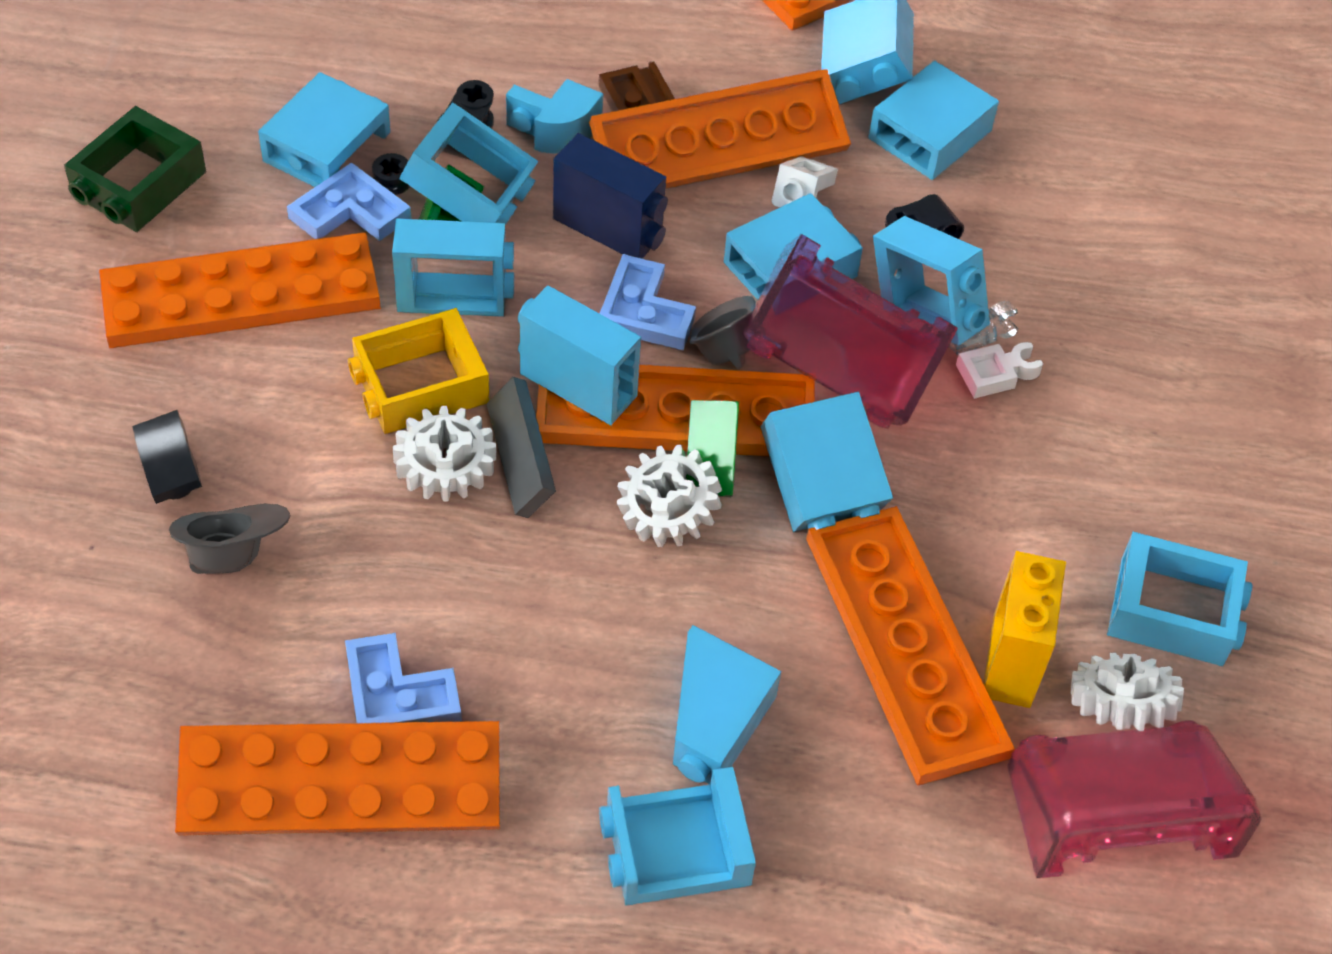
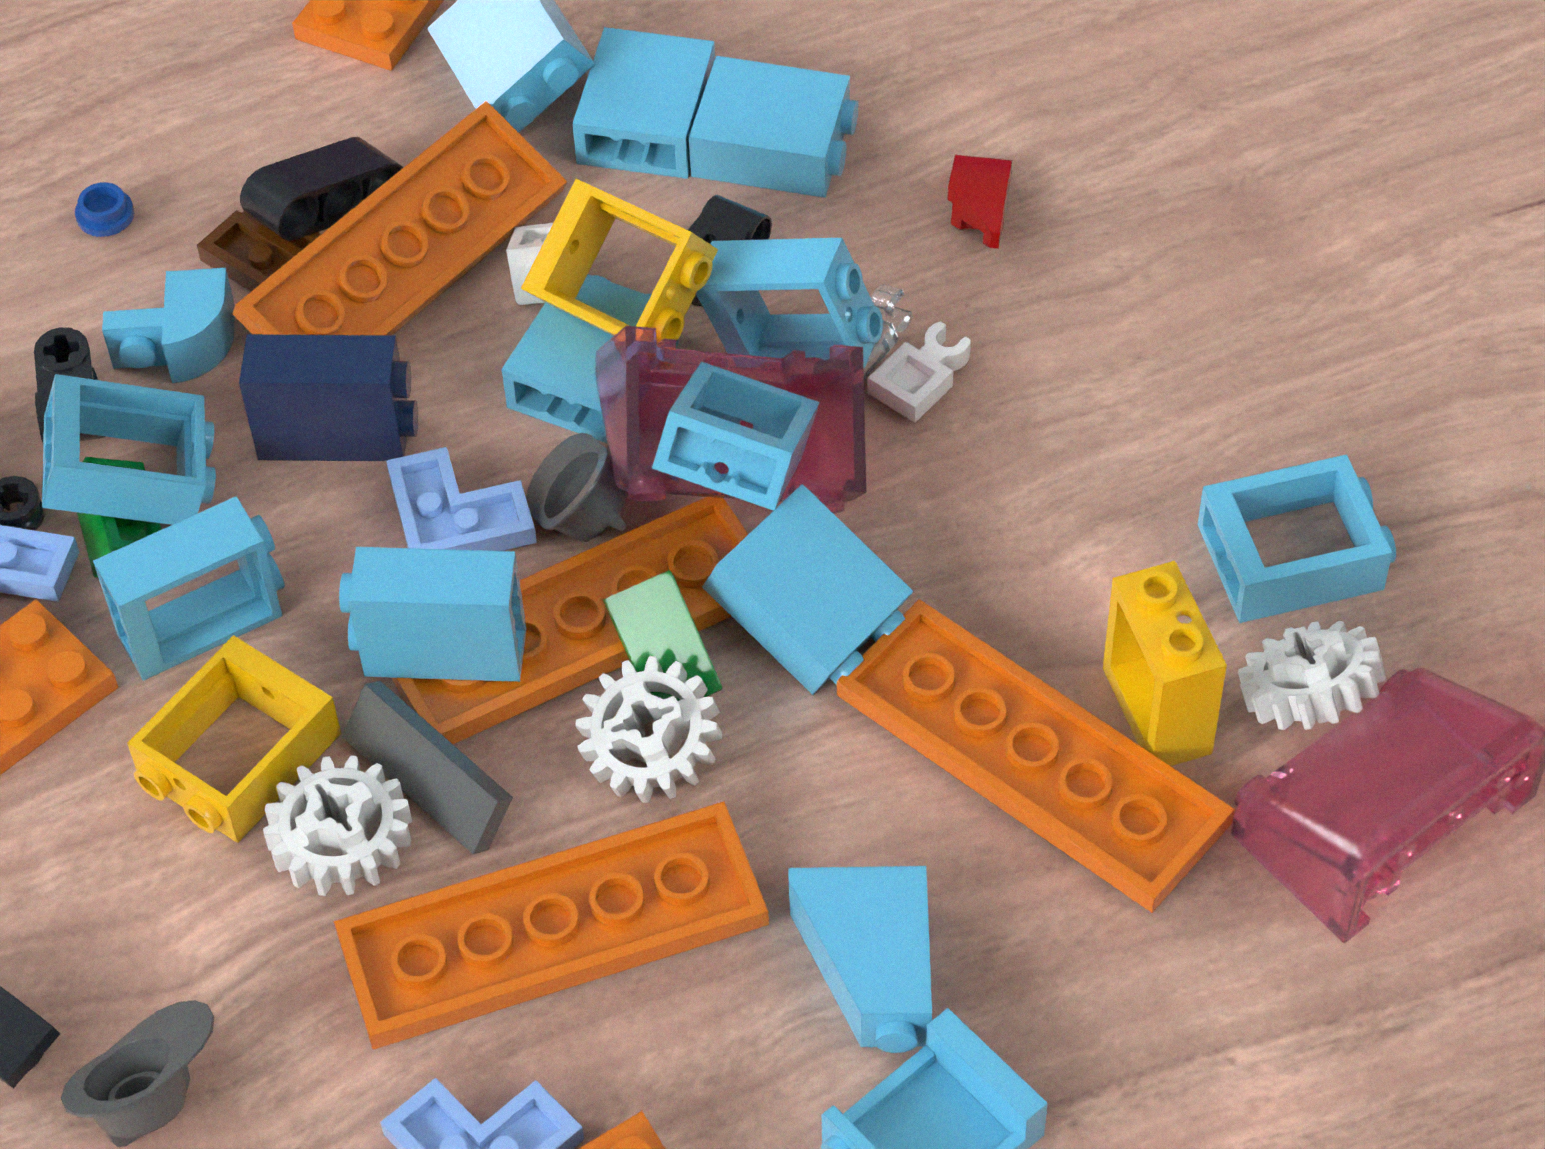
camera: 25 degrees left, 0 degrees up
none -> blue plate [75,182,134,237]
none -> black beam [240,137,403,241]
none -> orange plate [334,801,769,1050]
none -> yellow window [521,179,718,360]
none -> medium azure window [652,361,820,511]
none -> medium azure brick [689,56,859,198]
none -> red slope [947,155,1012,249]

